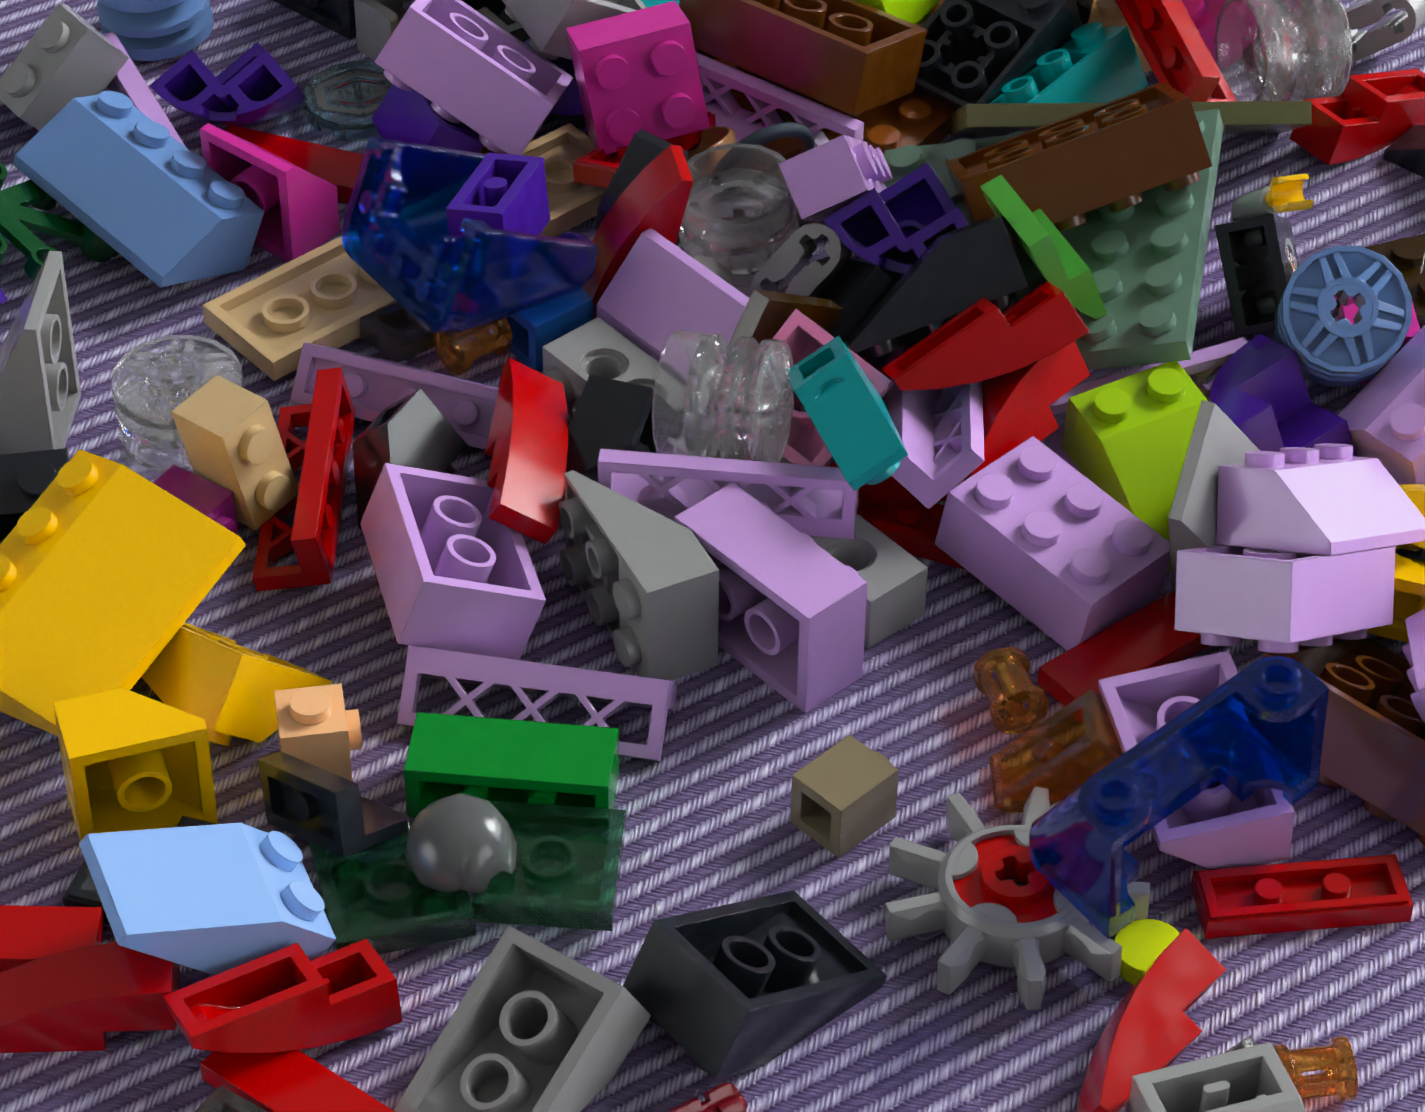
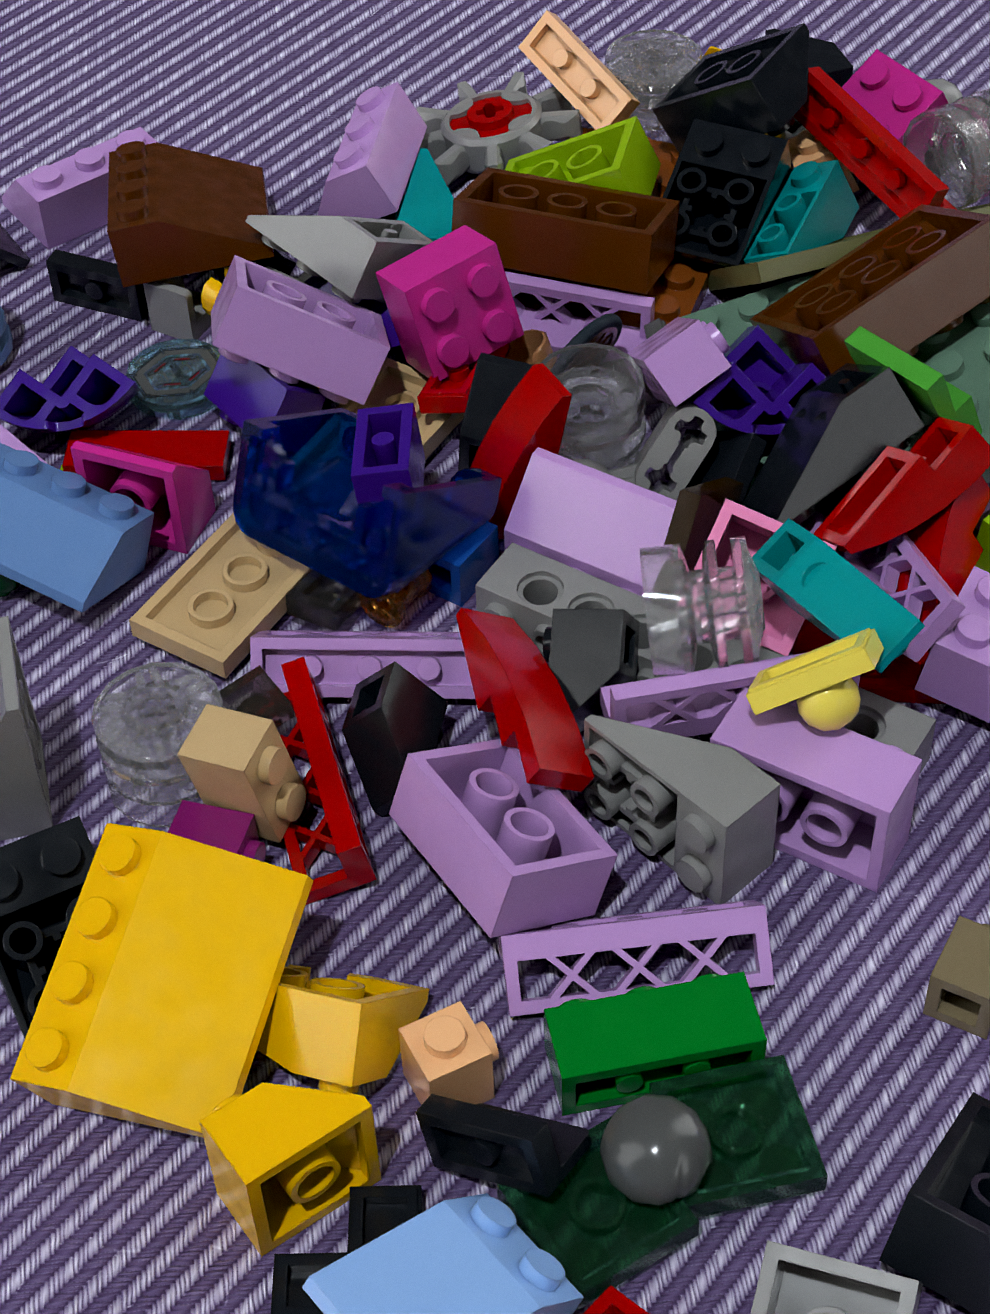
camera: 15 degrees left, 5 degrees up
none -> clear smoke plate [209,665,296,728]
none -> light yellow tile [746,628,884,731]

